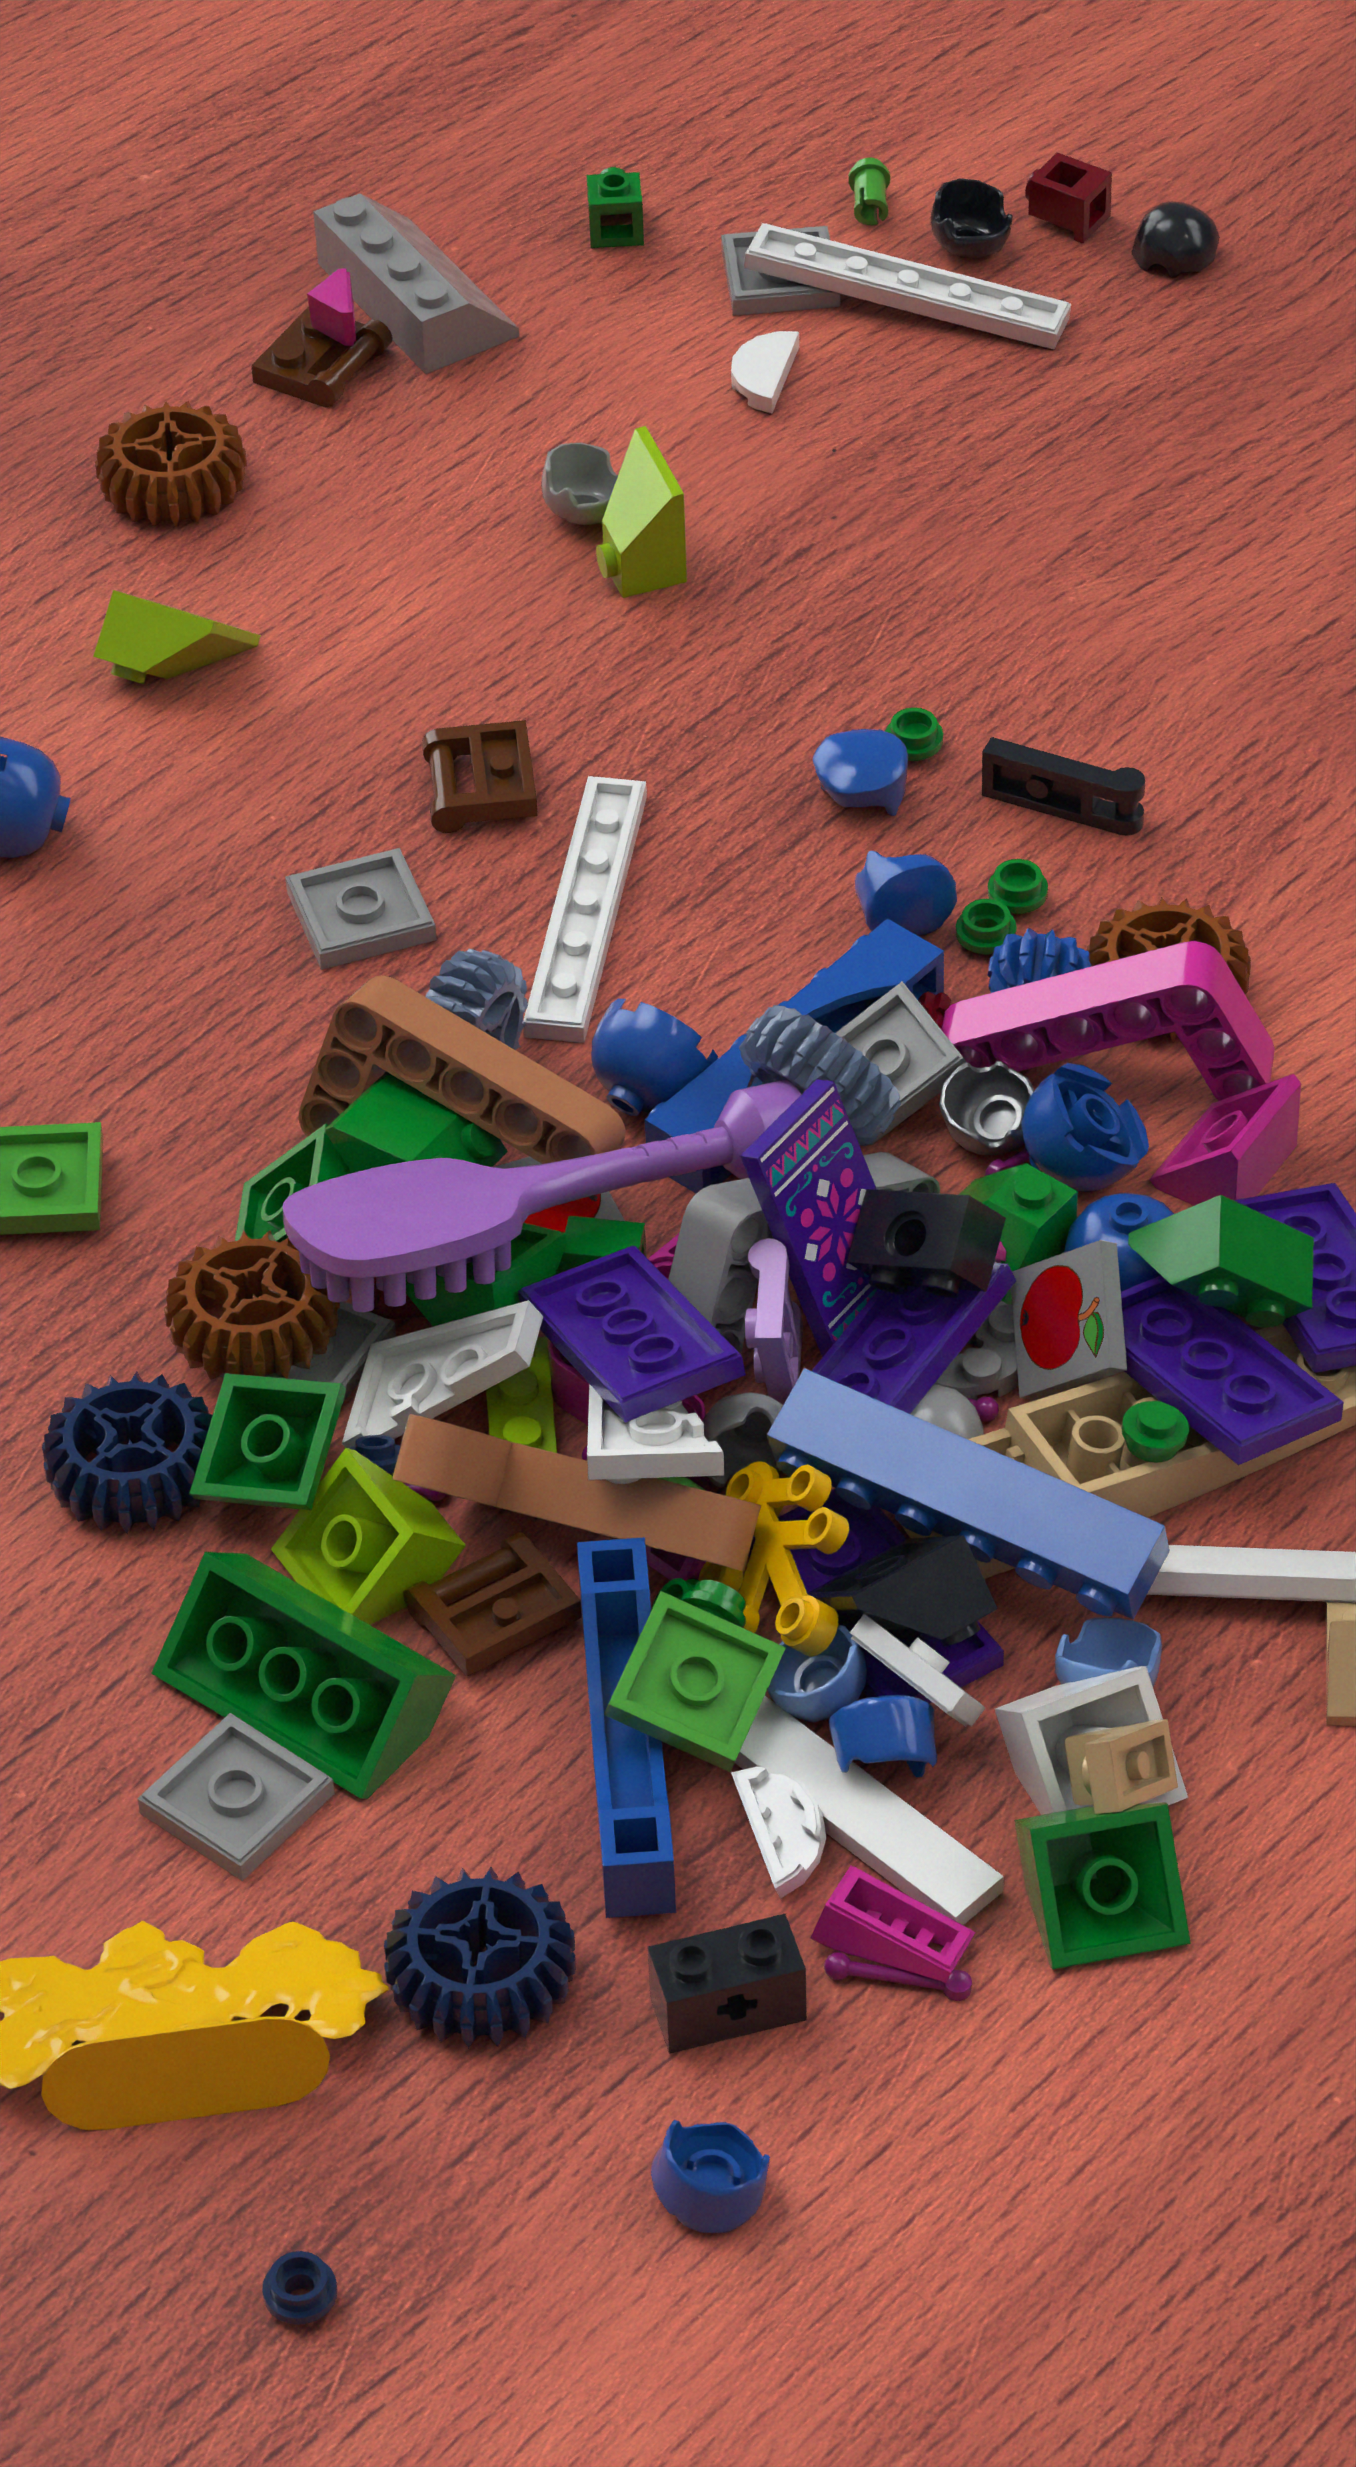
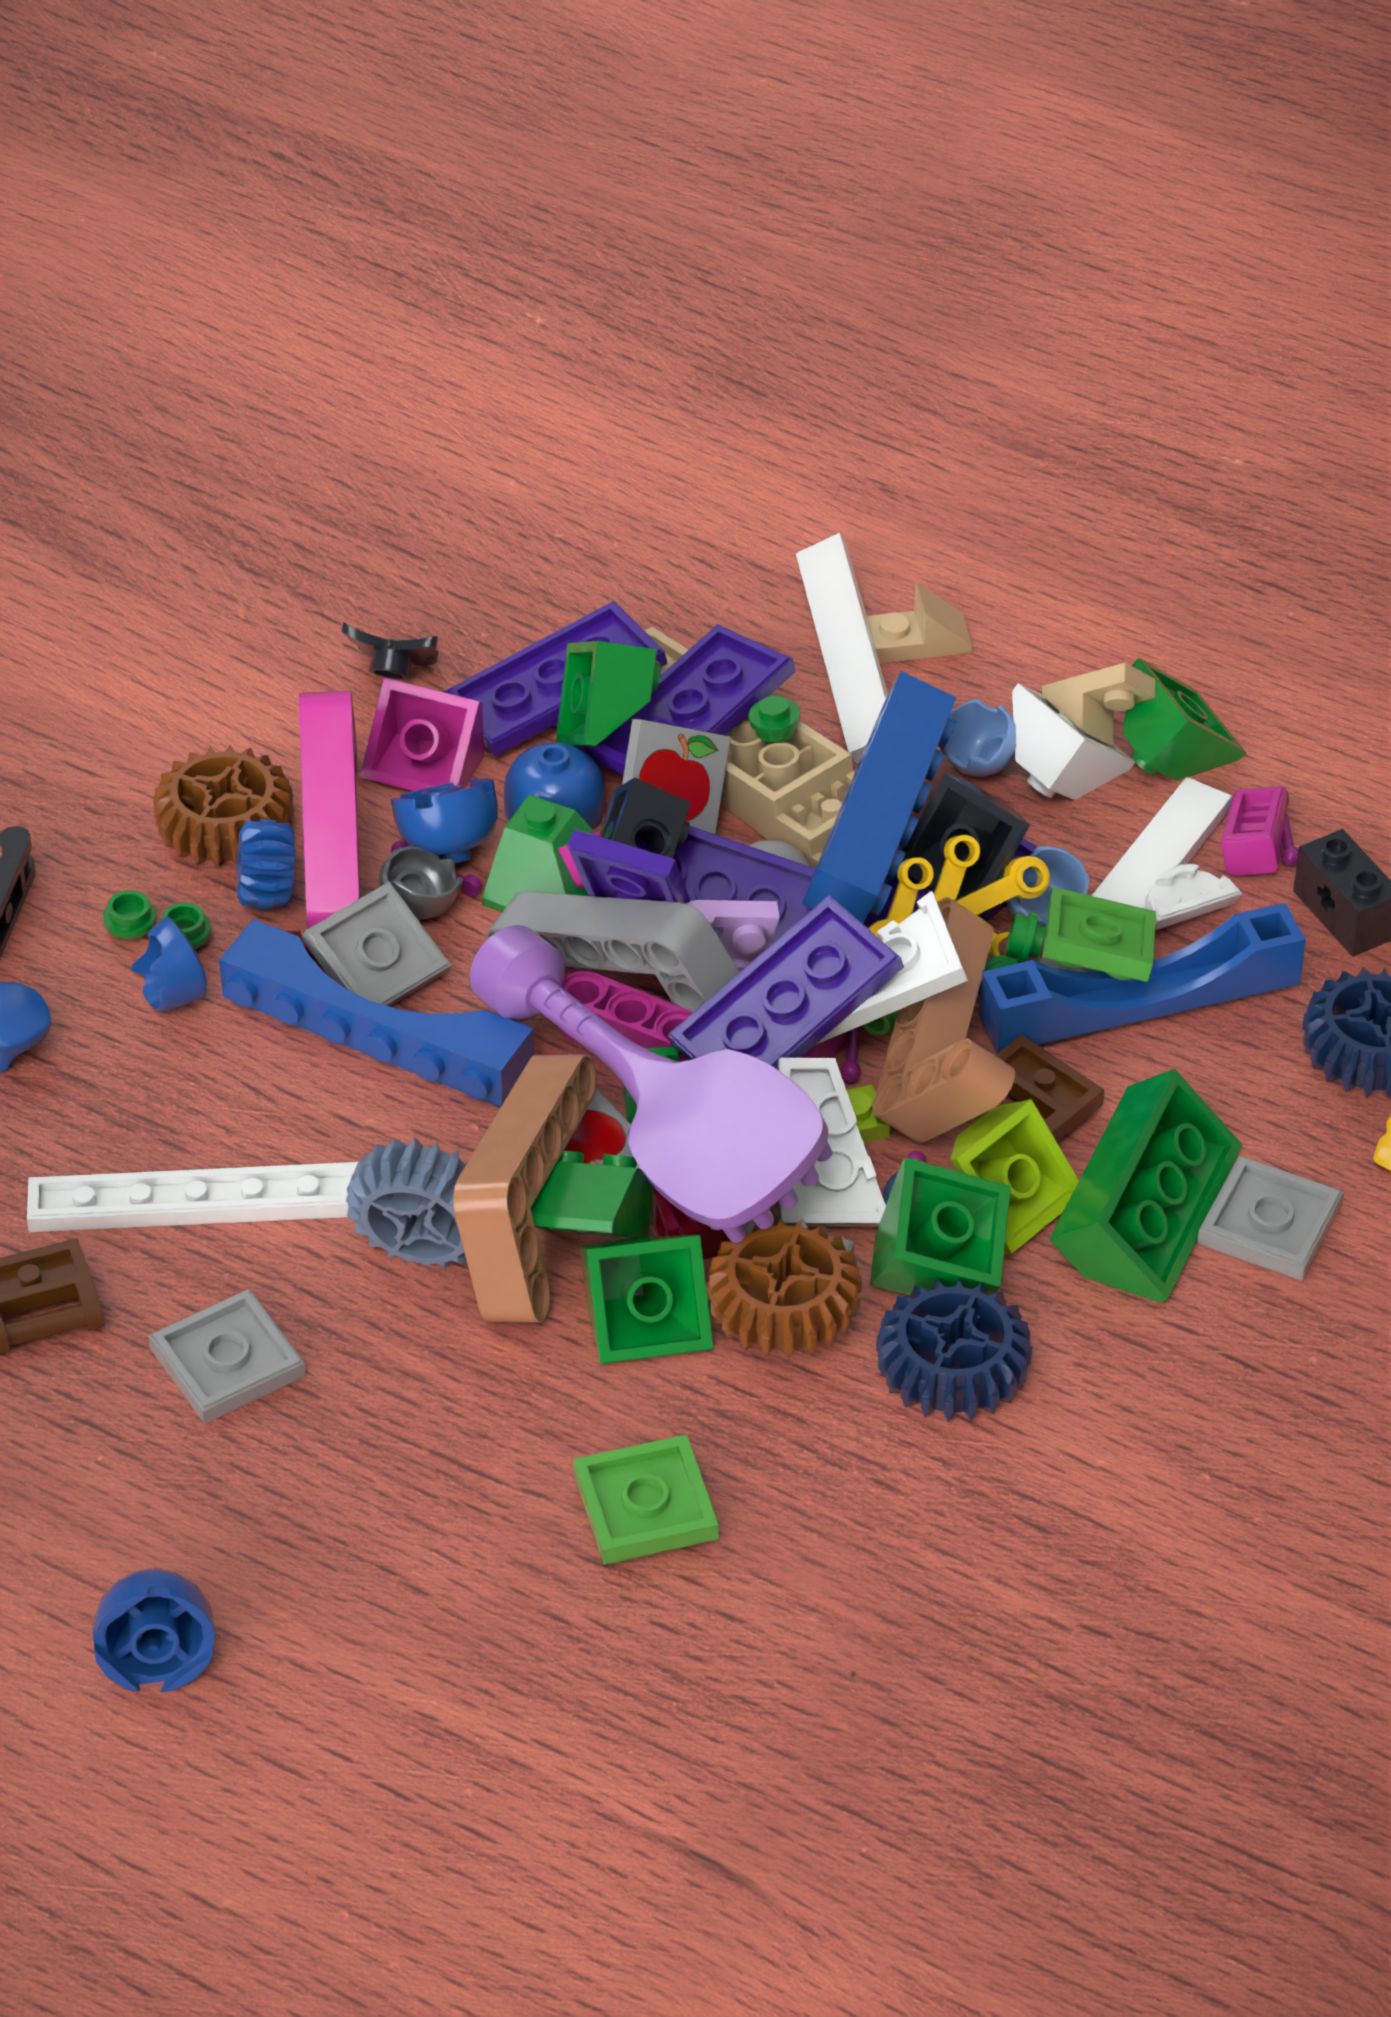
camera: 105 degrees left, 0 degrees up
blue cylinder [591,998,718,1116] -> none
sand blue gear [739,1005,901,1146] -> none
blue hair [829,1695,937,1777] -> none
white plate [850,1614,986,1727] -> none

